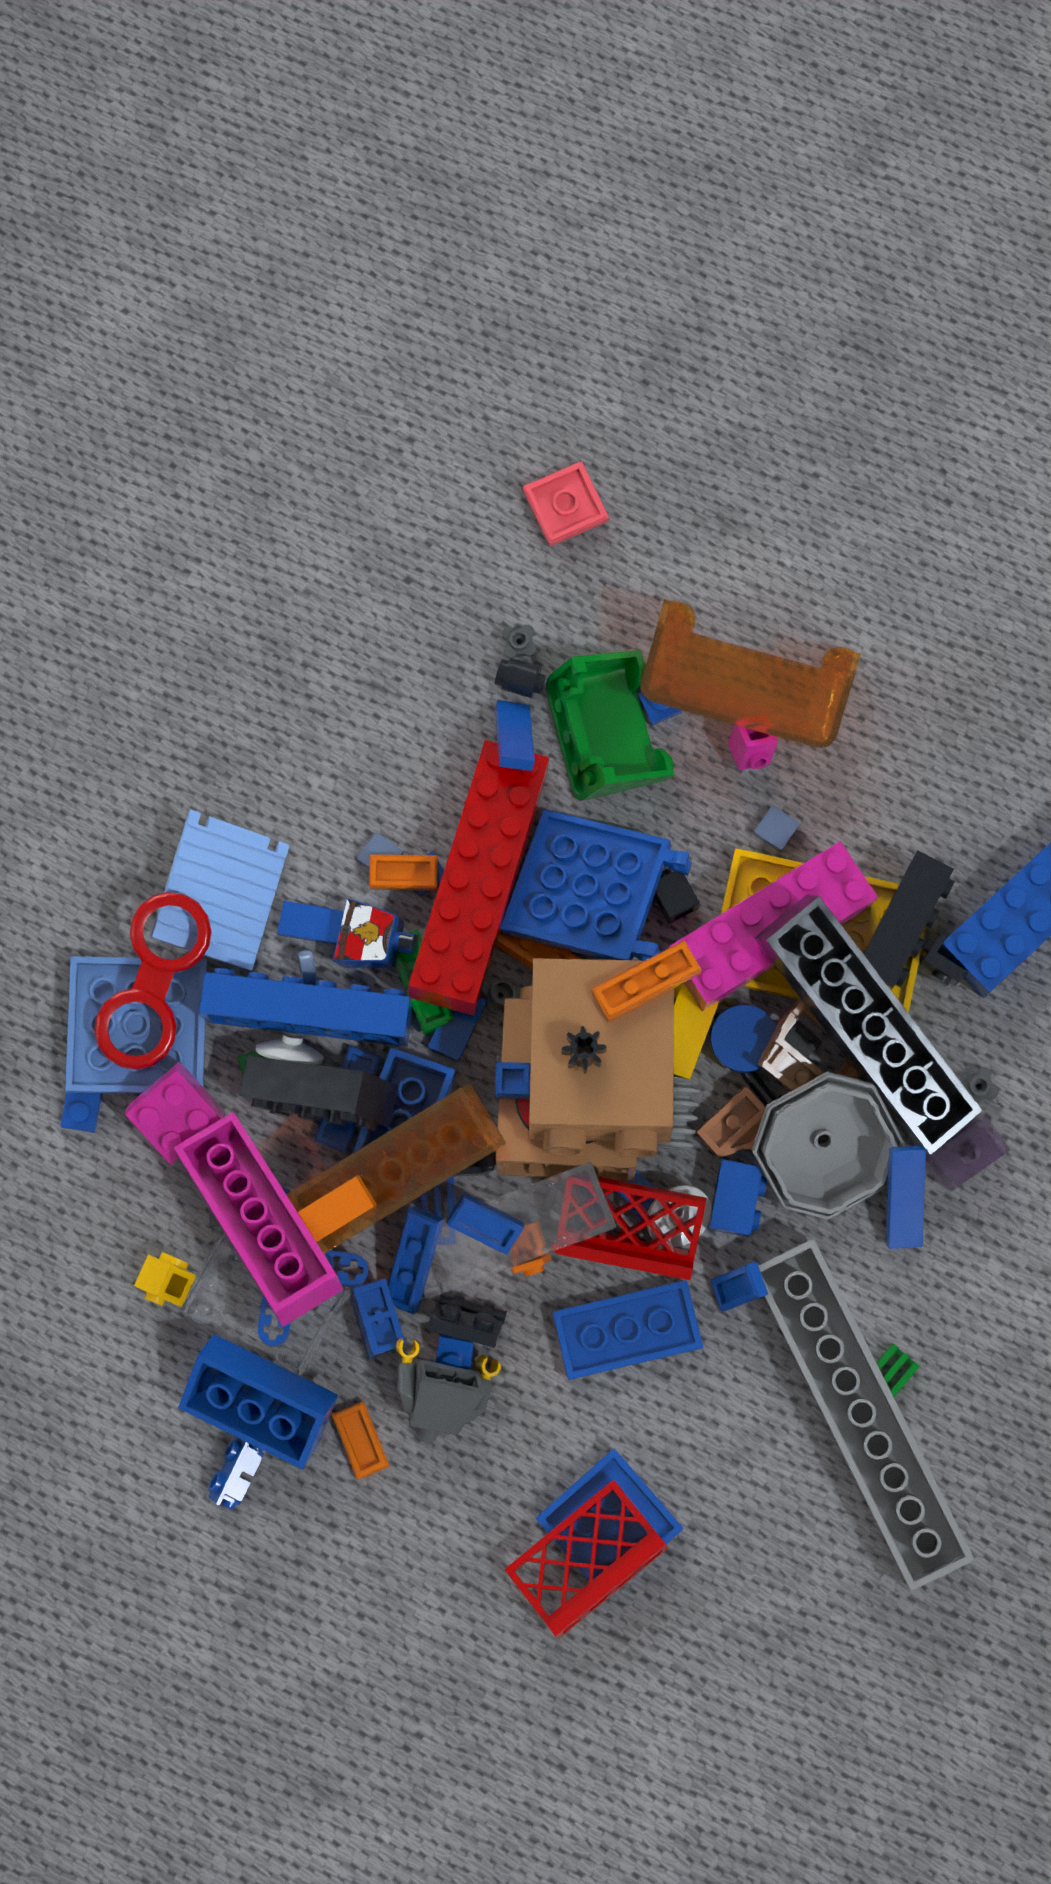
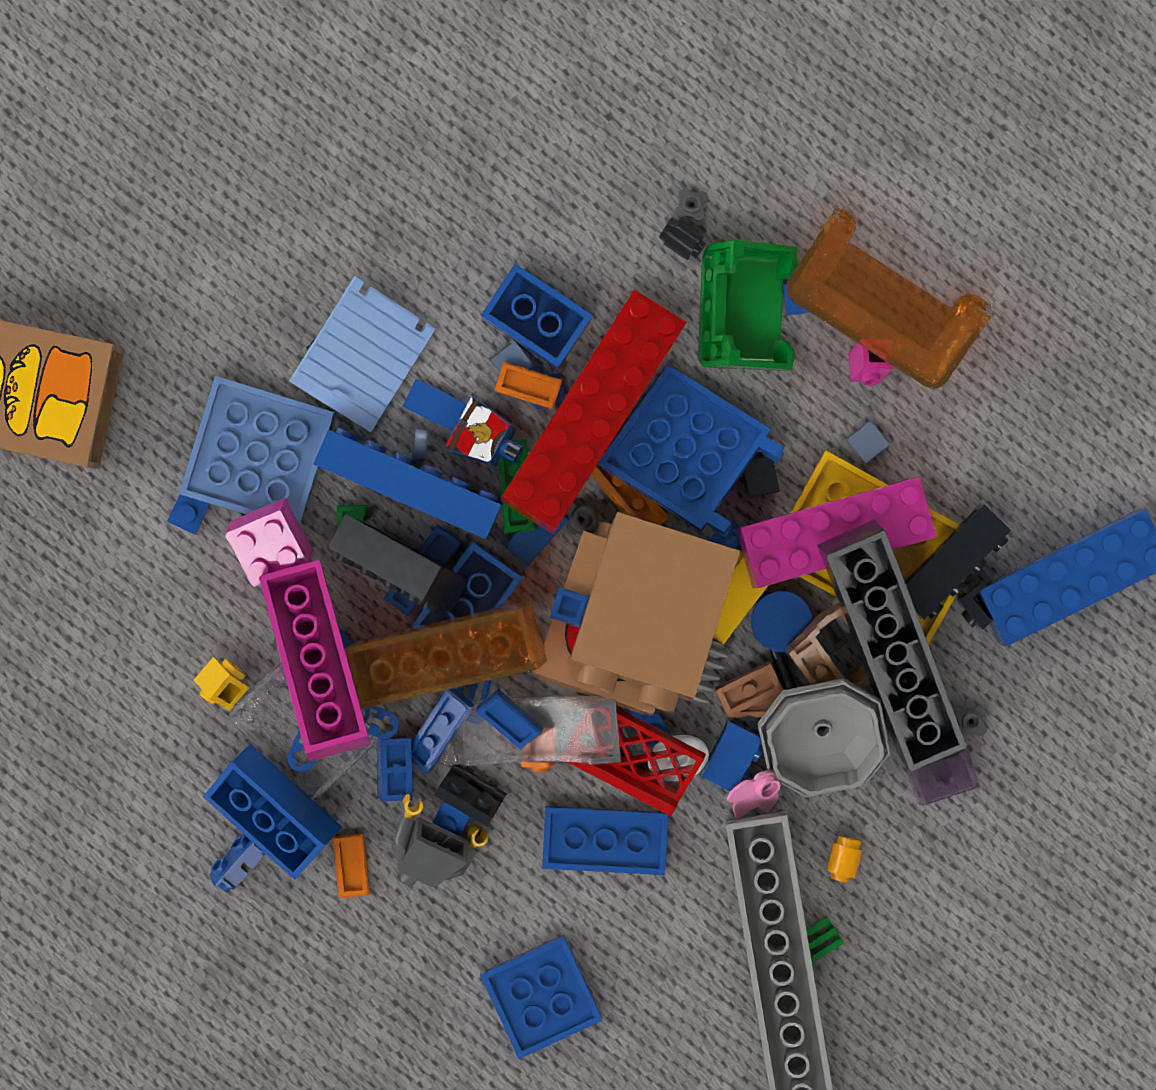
camera: 15 degrees right, 10 degrees up
red bar [94,892,212,1070] -> none
white dish [256,1033,324,1065] -> none
orange tile [298,1175,377,1242] -> none
blue tile [495,700,535,771] -> none
red fence [504,1479,668,1639] -> none
coral plate [522,461,609,547] -> none
black gear [562,1026,607,1074] -> none
orange tile [591,940,702,1022] -> none
blue tile [710,1261,769,1312] -> none
blue tile [886,1146,926,1249] -> none
none -> blue brick [481,264,593,370]
none -> bright pink plate [727,770,781,819]
none -> light orange brick [826,835,863,883]

